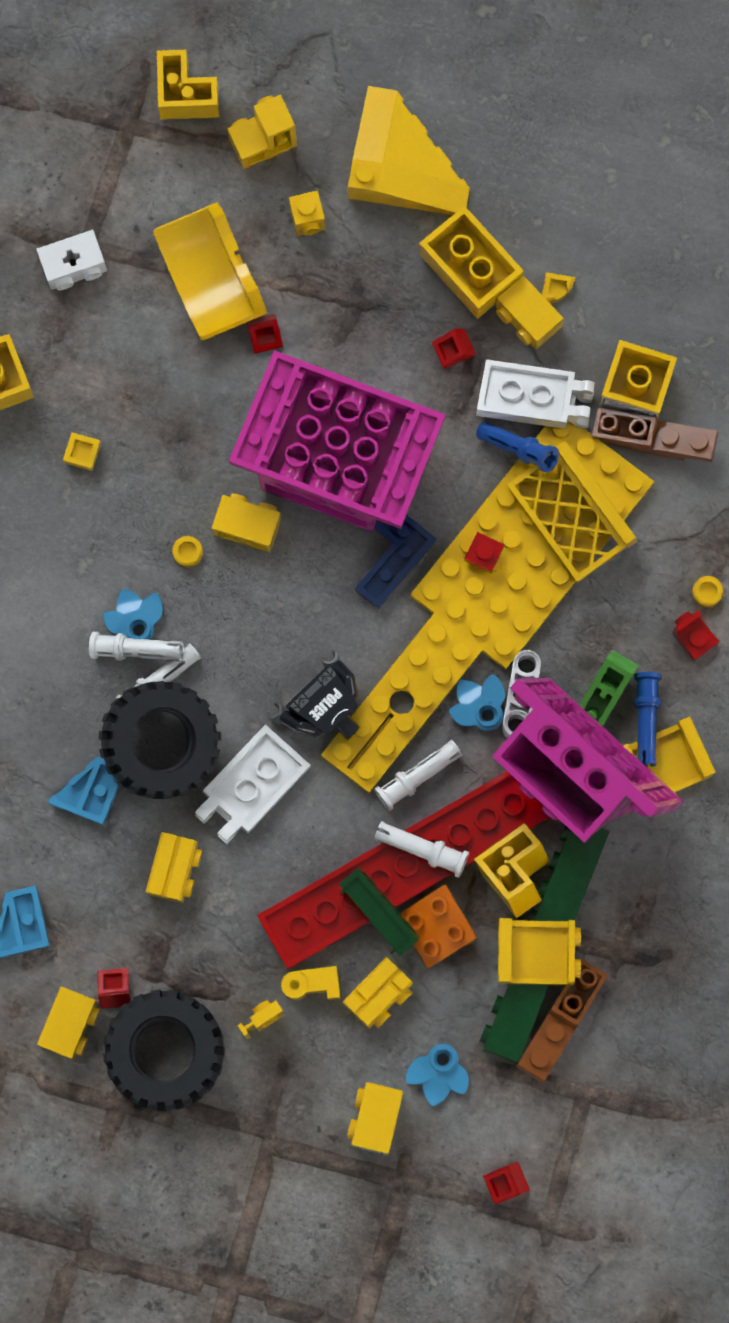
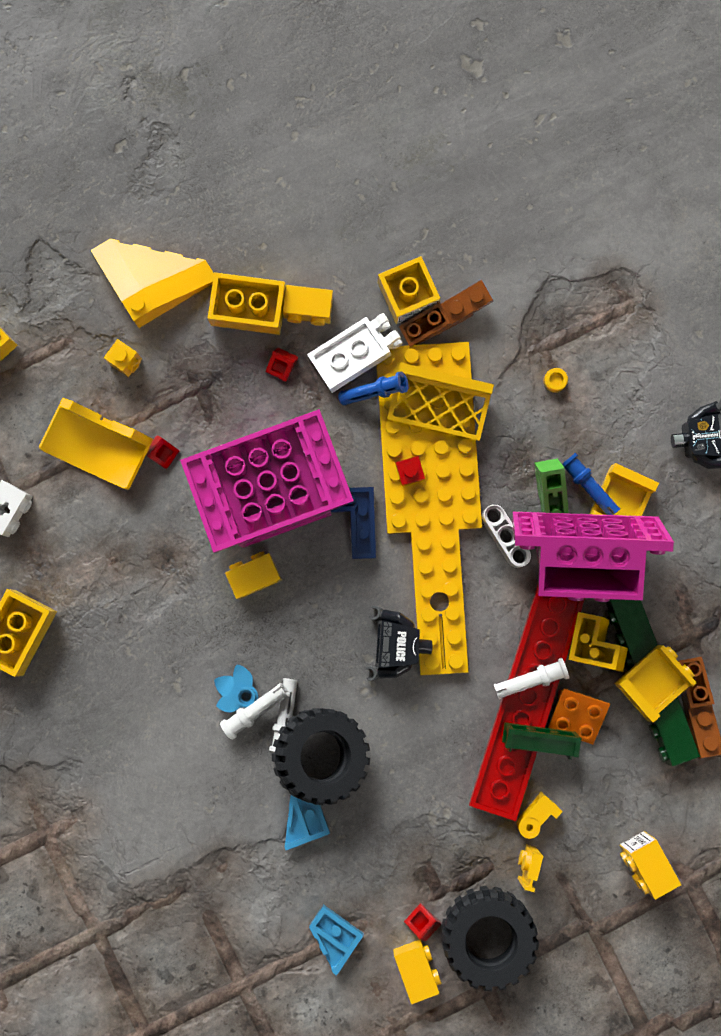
camera: 45 degrees left, 5 degrees up
yellow plate [63,432,101,471] -> none
yellow brick [145,832,203,904] -> none
yellow tile [172,536,203,568] -> none
white tile [195,725,311,845] -> none
yellow brick [227,94,297,169] -> none
yellow brick [343,957,413,1029] -> none
white pin [374,740,462,811] -> none
dark azure plate [406,1044,469,1106] -> none
dark azure plate [449,674,505,731] -> none
yellow tile [542,272,575,303] -> none
red bracket [672,610,719,662] -> none

